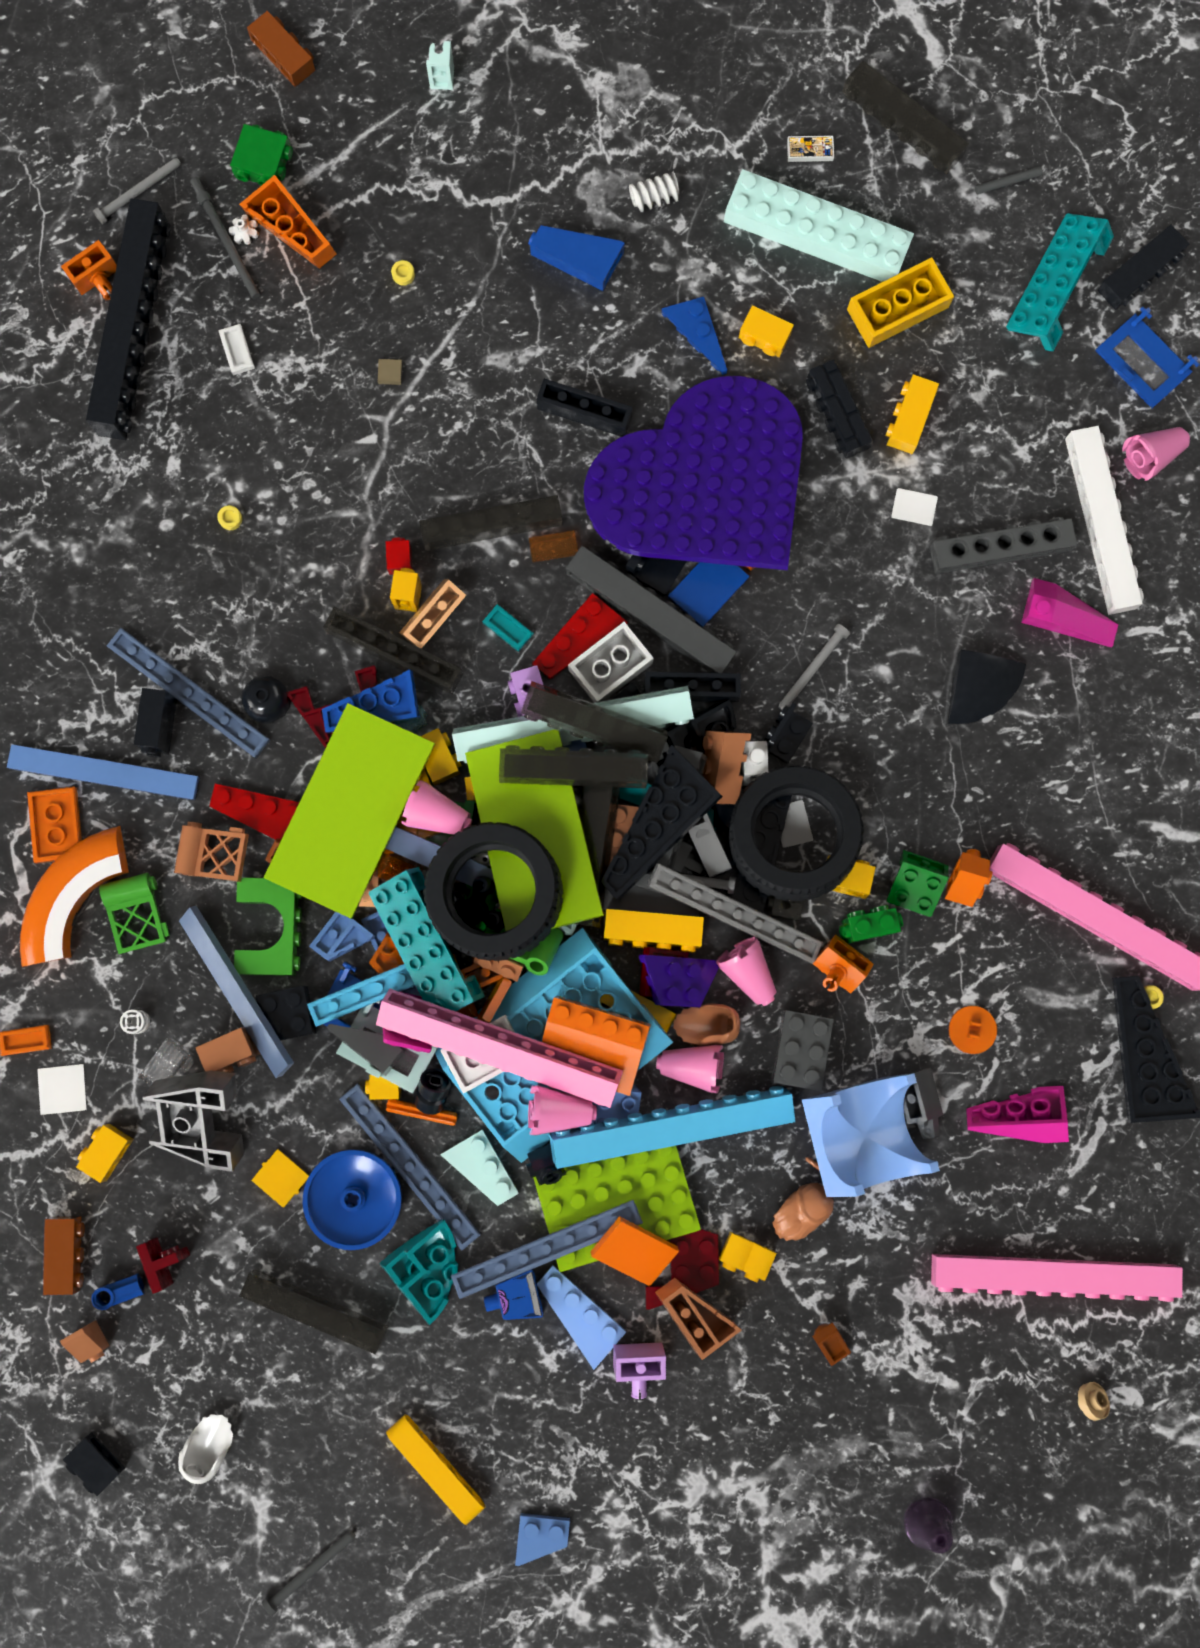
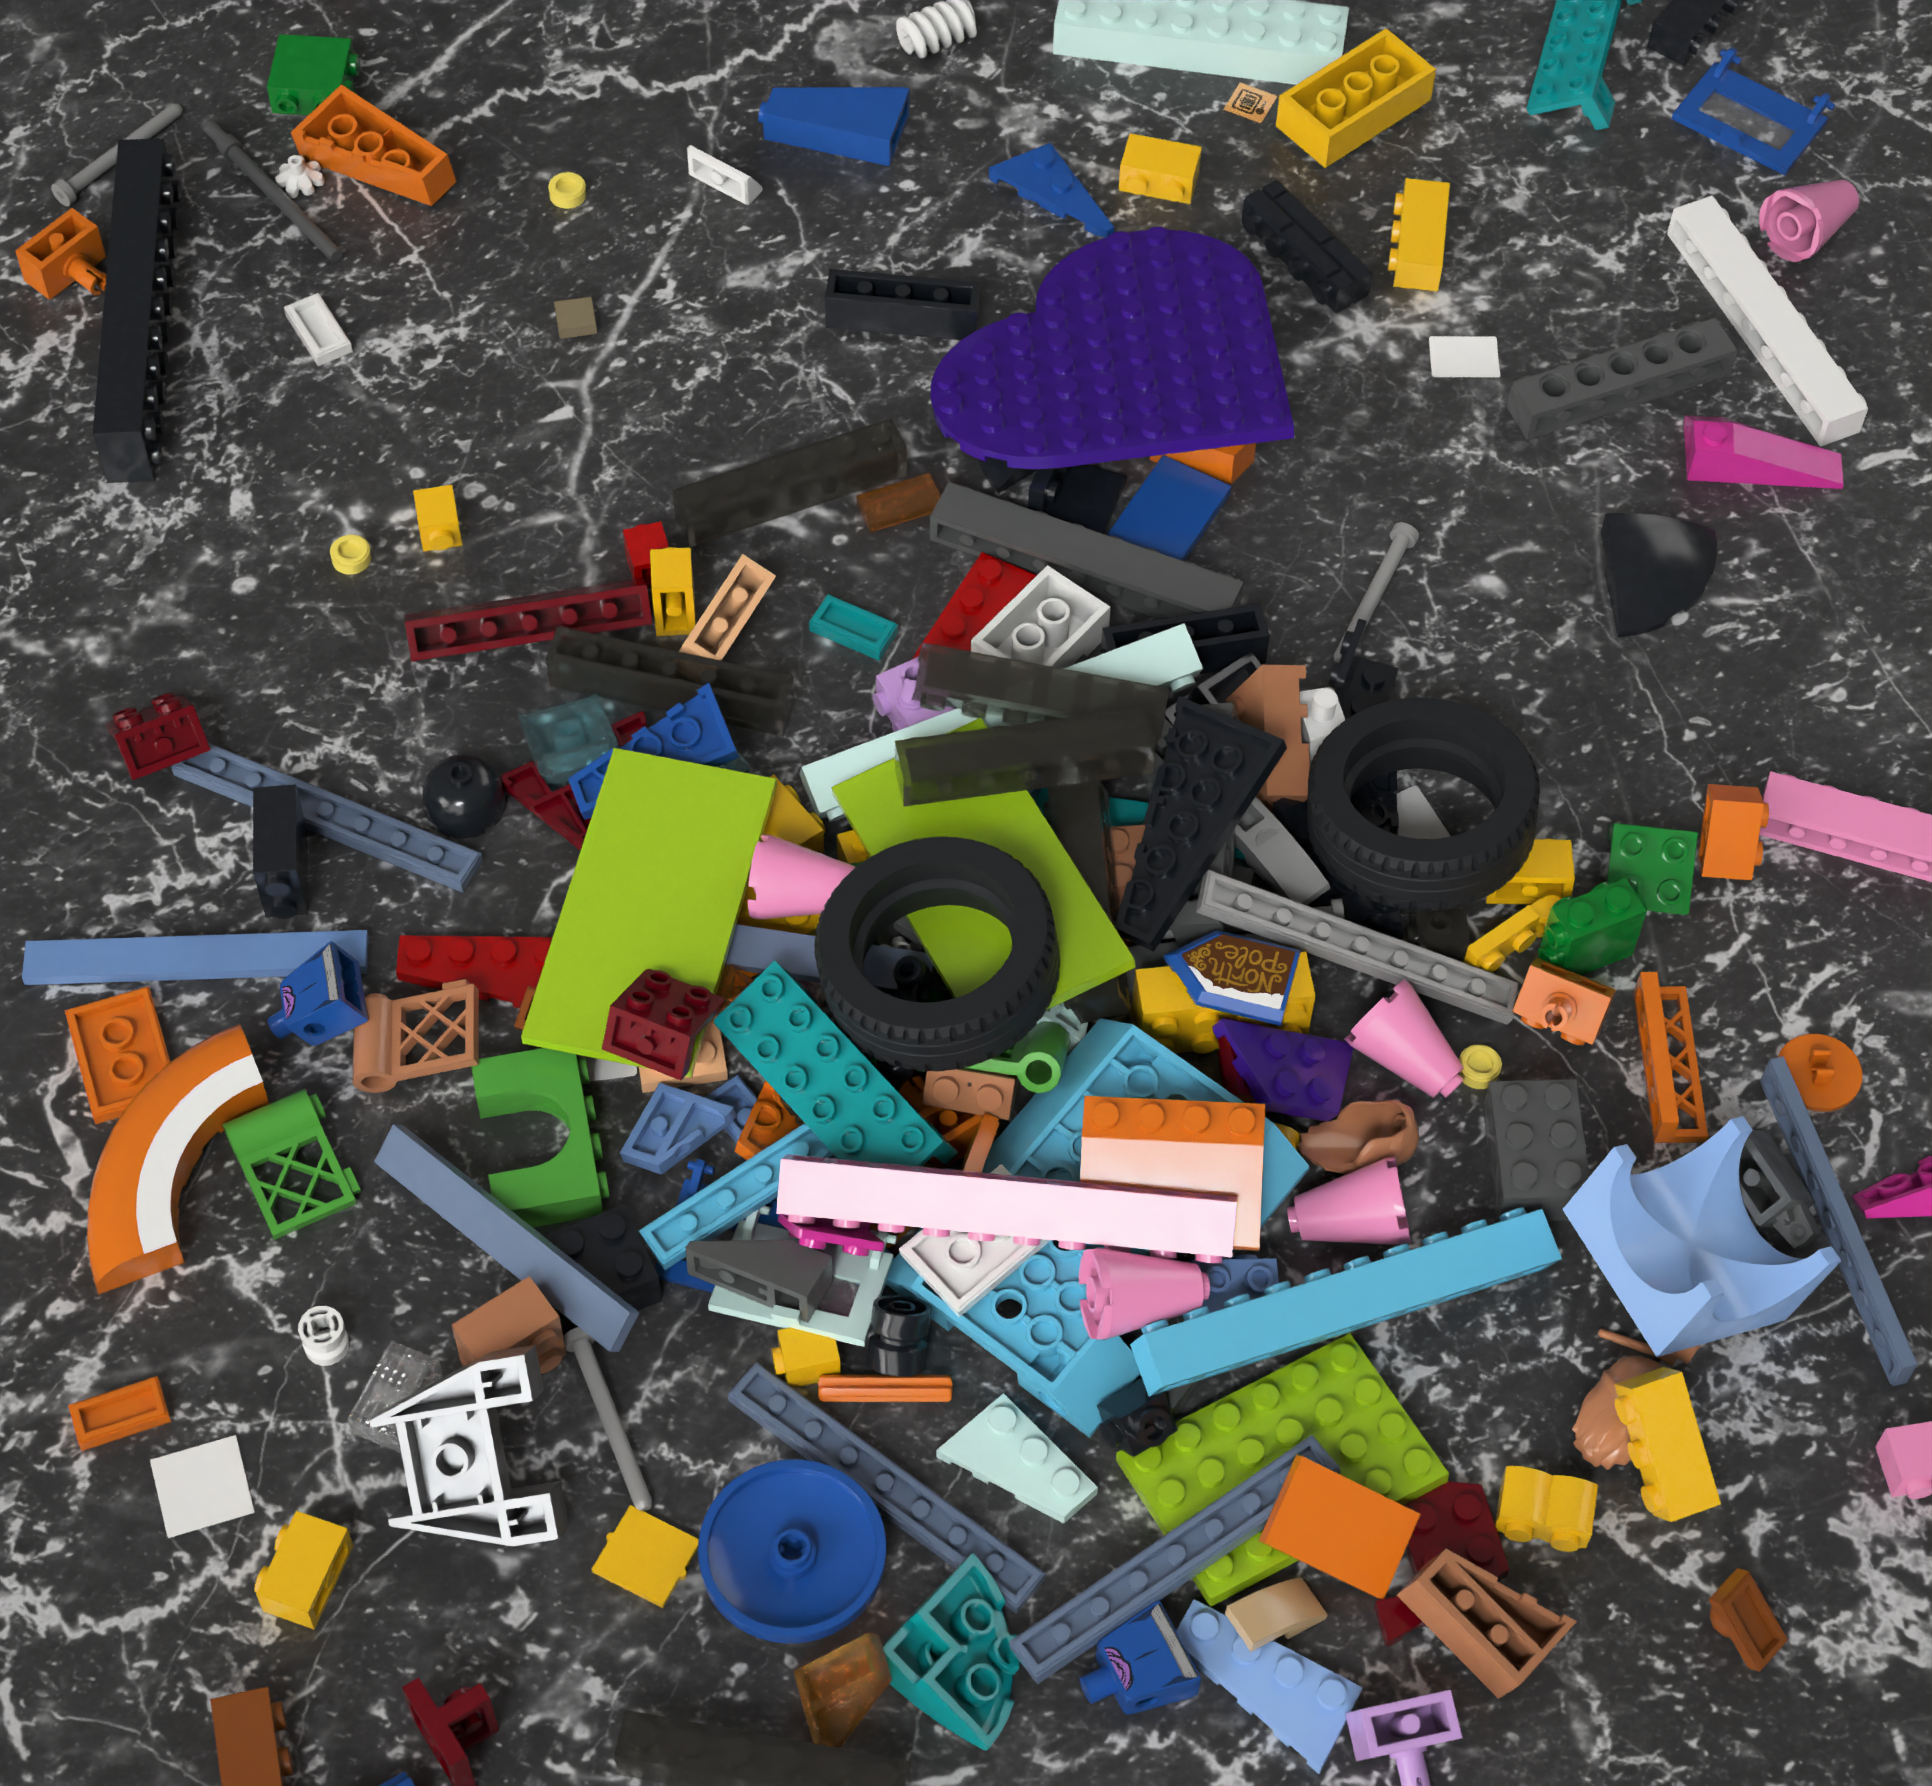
camera: 10 degrees left, 25 degrees down
none -> dark red bracket [106,692,211,780]
none -> blue torso [268,941,368,1046]
none -> dark red brick [404,578,653,662]
none -> yellow brick [413,485,462,552]
none -> clear light blue slope [518,694,619,785]
none -> light grey bar [563,1327,652,1512]
none -> dark red bracket [602,969,724,1081]
none -> white slope [687,145,763,205]
none -> clear orange wing [793,1633,892,1759]
none -> tile [1164,930,1301,1026]
none -> clear orange sticker [1223,83,1277,123]
none -> tan slope [1225,1577,1328,1652]
none -> light yellow tile [1459,1044,1502,1089]
none -> yellow hinge [1463,894,1562,973]
none -> yellow brick [1615,1367,1721,1522]
none -> orange fence [1633,972,1708,1143]
none -> sand blue tile [1760,1056,1917,1387]

